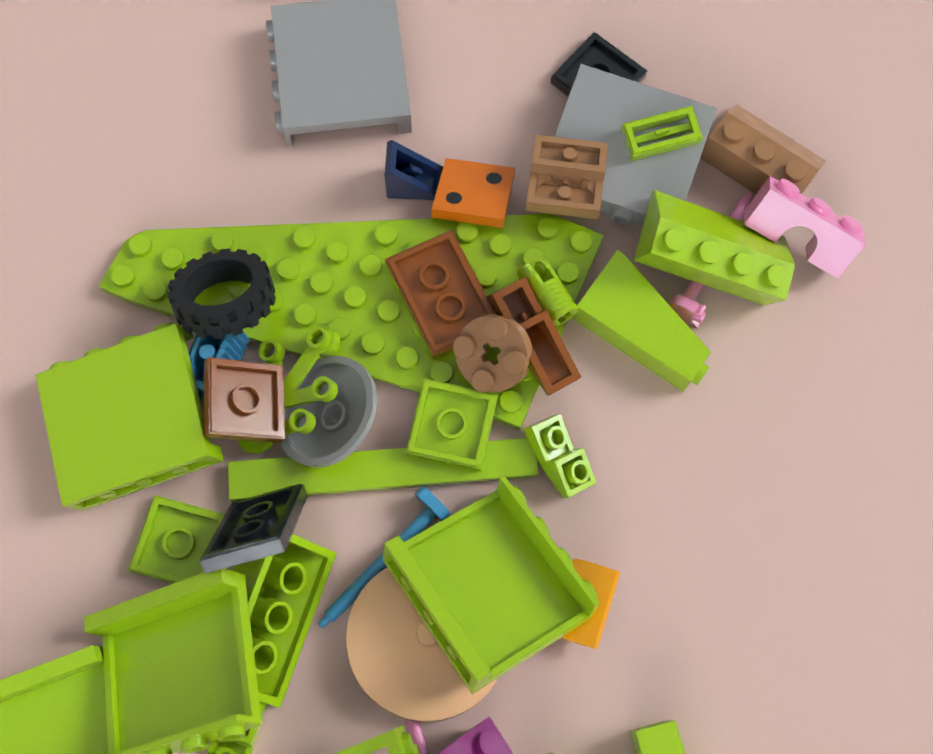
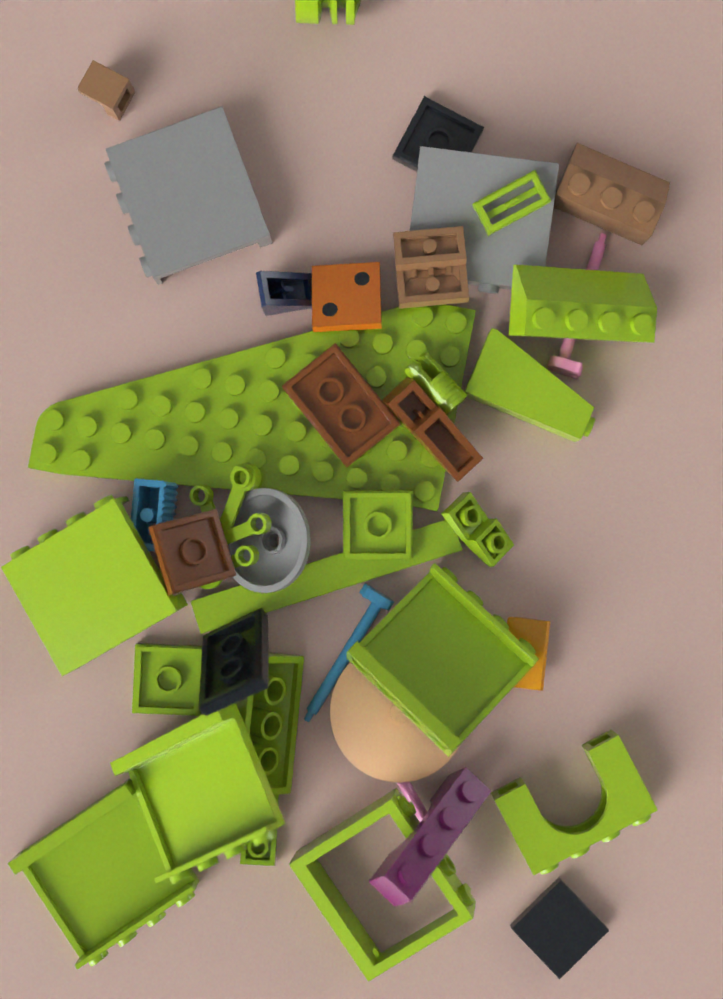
camera: 10 degrees left, 15 degrees up
black tyre [167,249,276,339] -> none
medium nougat plate [453,314,532,393] -> none
bright pink arch [744,176,866,279] -> none

